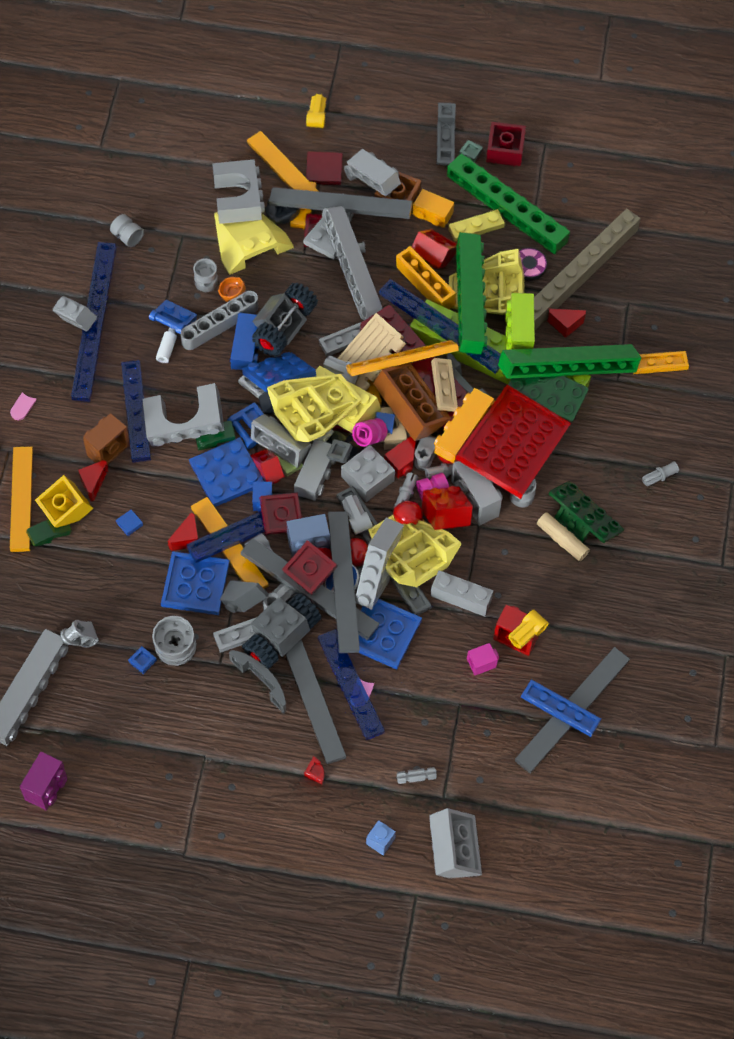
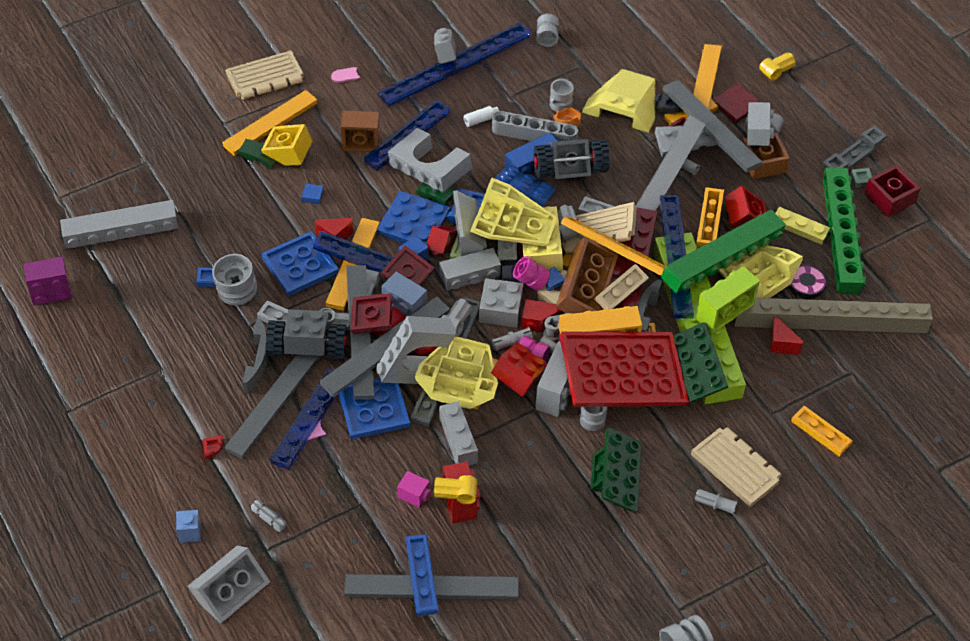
camera: 50 degrees right, 10 degrees down
light grey piece [60,620,99,648] -> none
red slope [78,460,109,502] -> none
blue plate [149,300,197,334] -> none
light grey arch [212,160,265,224] -> none
dark grey slope [220,580,269,613] -> none
dark grey tile [327,439,353,463] -> none
red hair [393,501,423,525] -> none
light orange brick [412,189,454,228] -> none
green brick [498,344,642,379] -> none
tan axle [537,512,590,561] -> none
none -> tan hinge [691,427,782,507]

